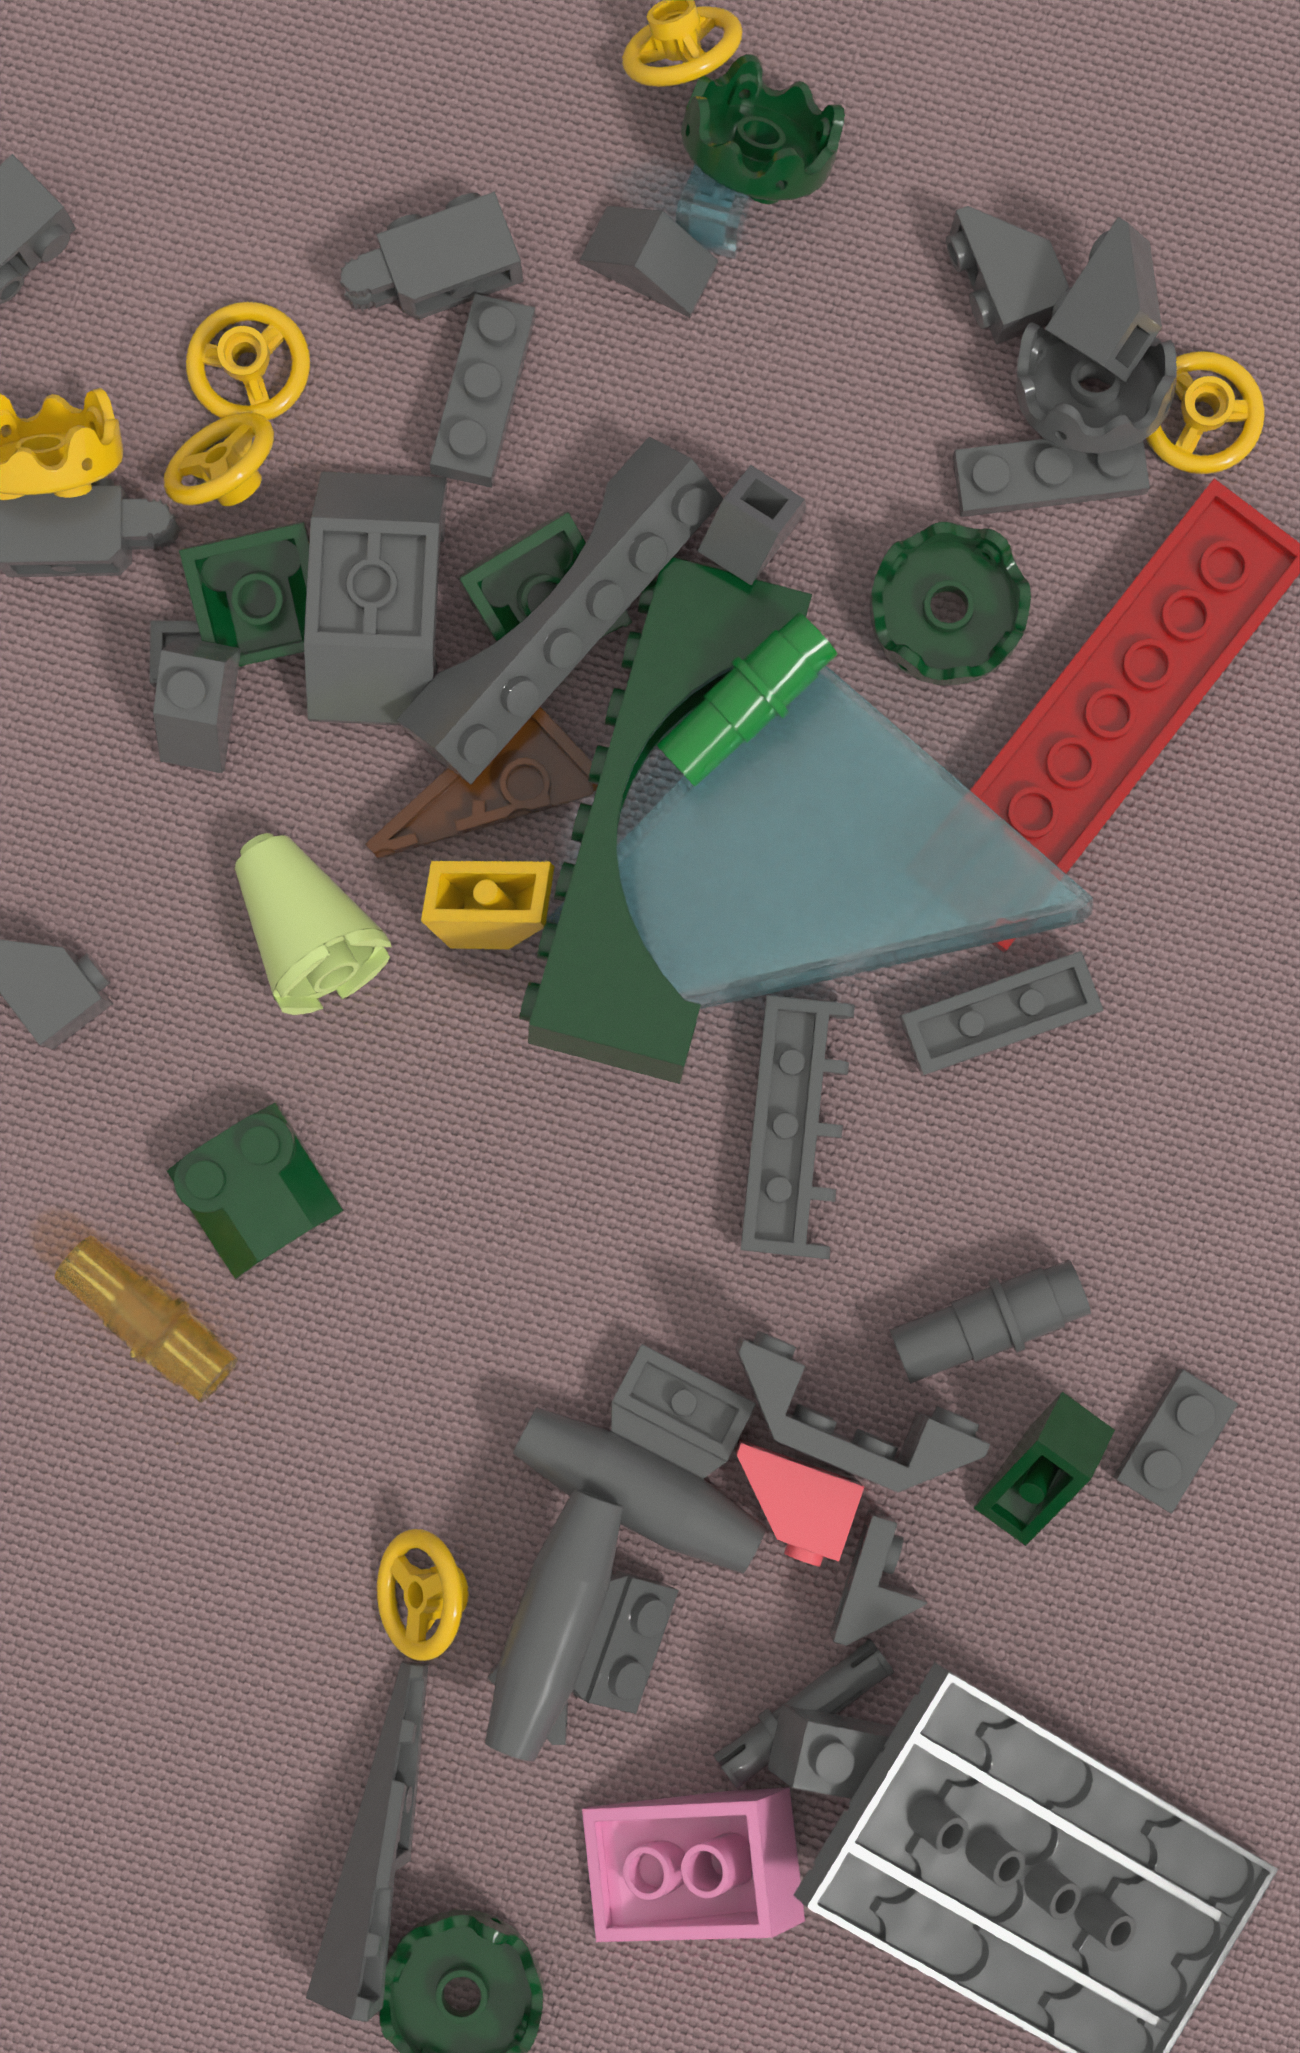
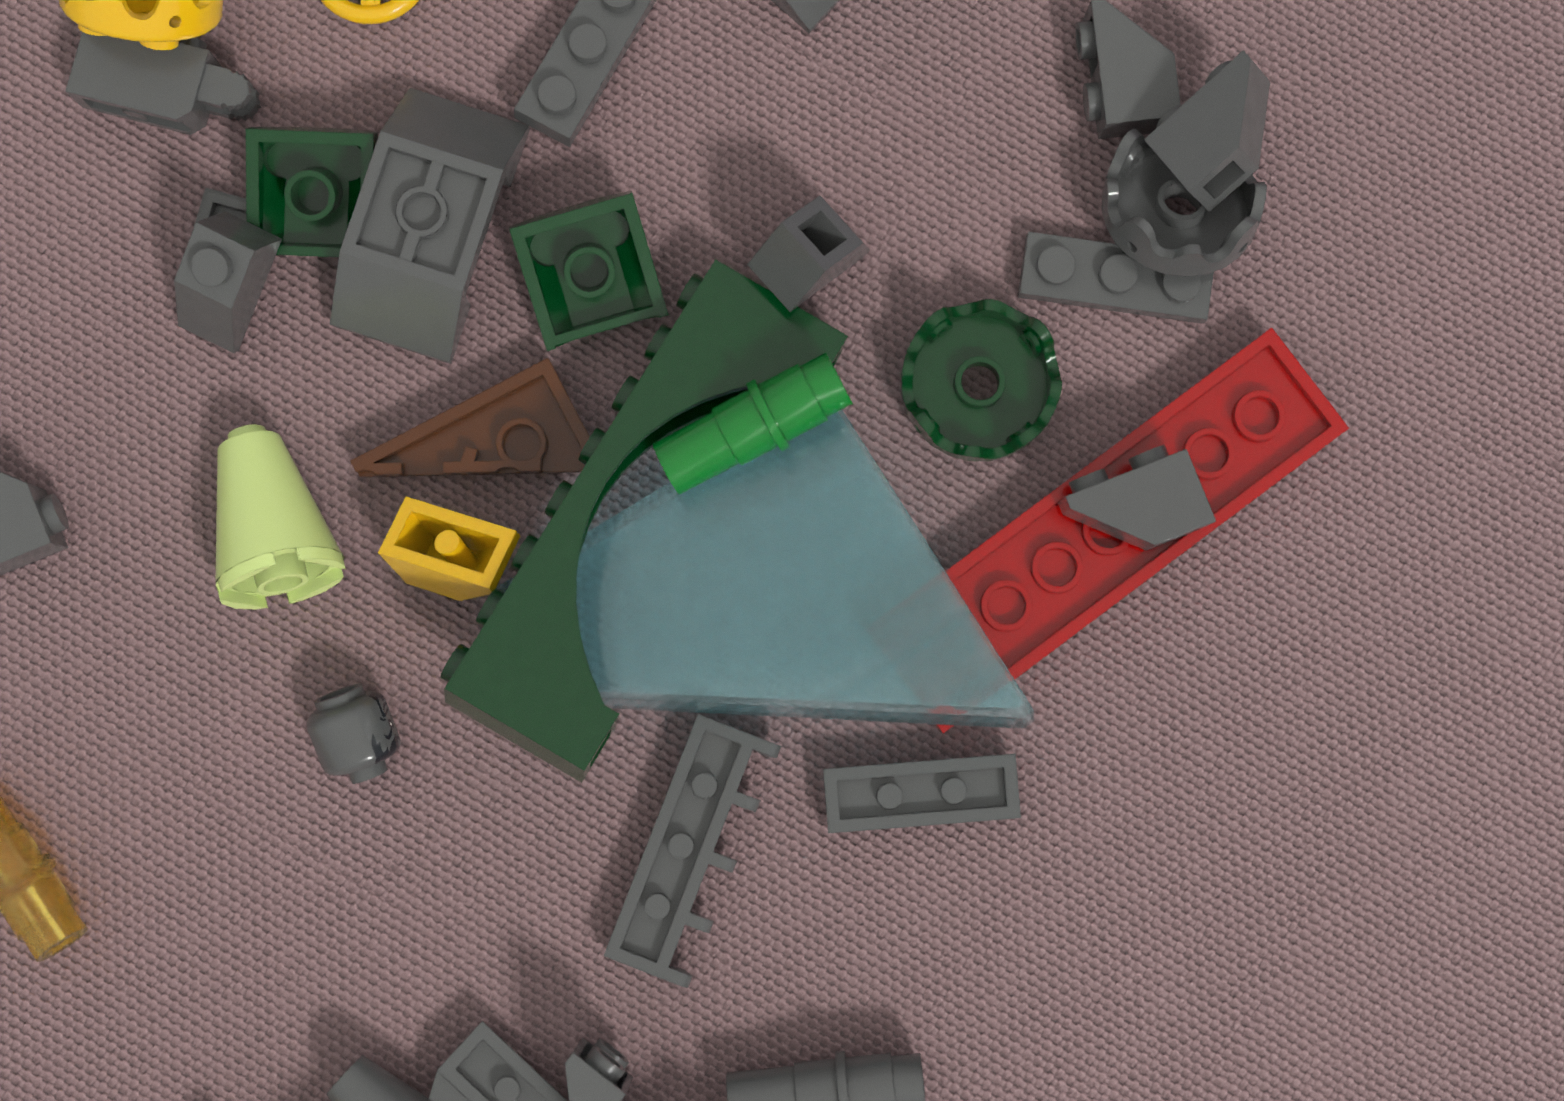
camera: 10 degrees right, 0 degrees up
yellow piece [163,412,274,506] -> none
dark green slope [167,1103,345,1279] -> none
dark grey arch [397,436,723,784] -> none
yellow piece [1146,351,1264,474] -> none
none -> dark grey head [306,683,401,784]
none -> dark grey slope [1058,445,1216,550]

